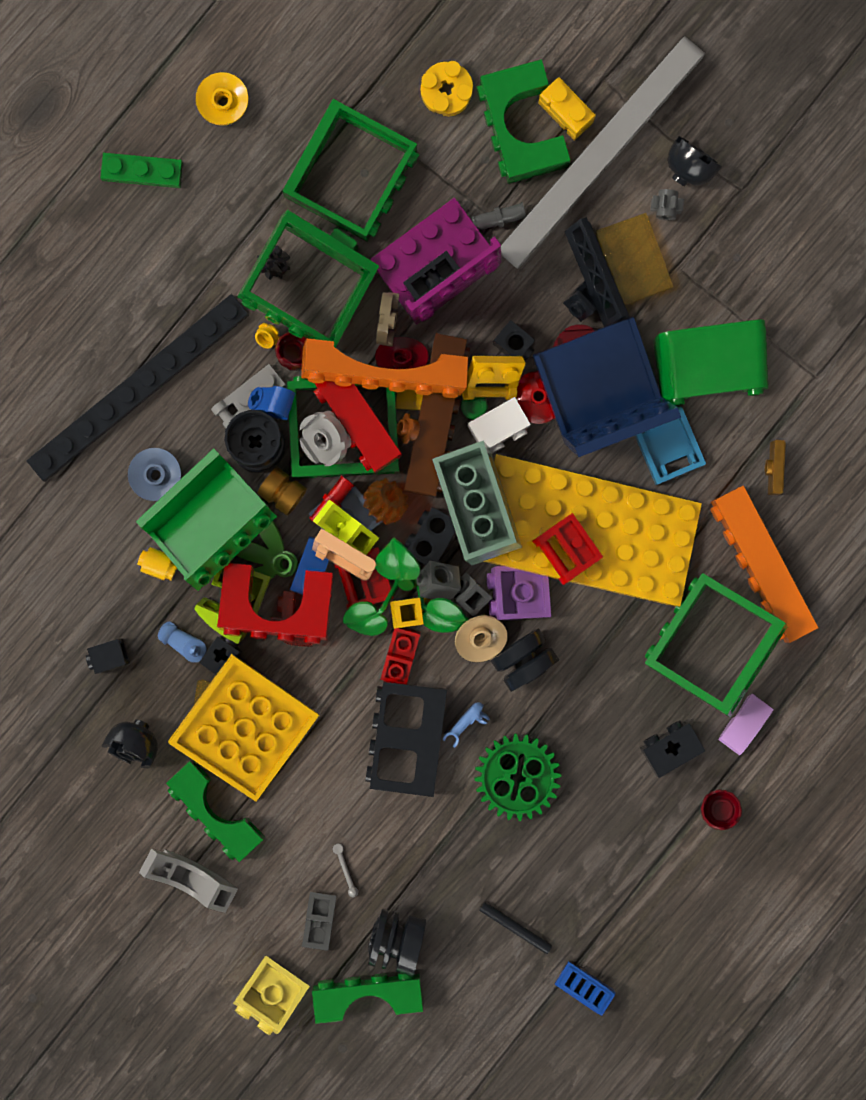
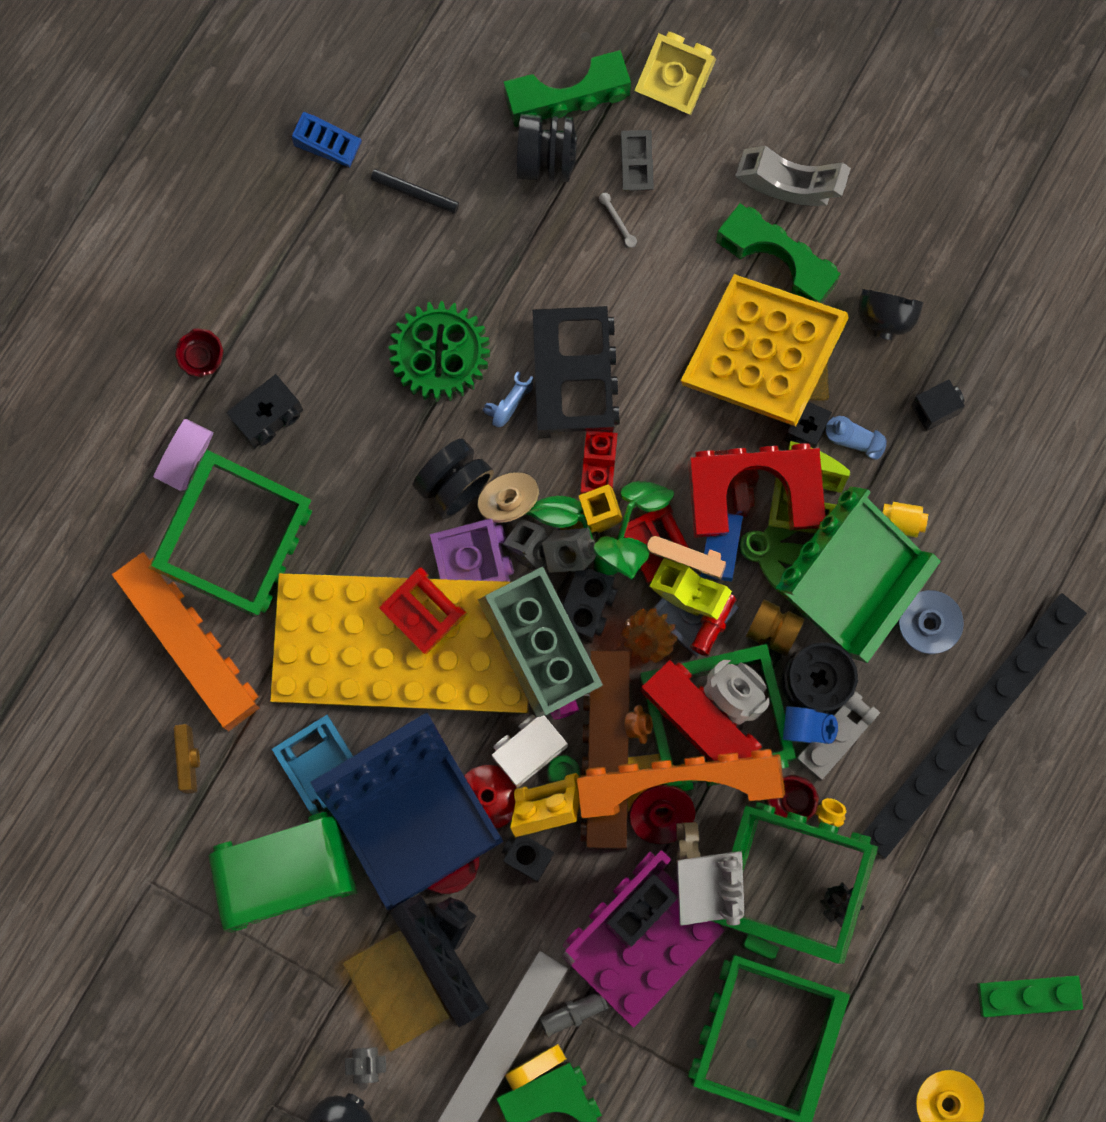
camera: 170 degrees right, 10 degrees down
none -> yellow beam [505,1044,566,1090]
none -> light grey hinge [677,851,744,925]

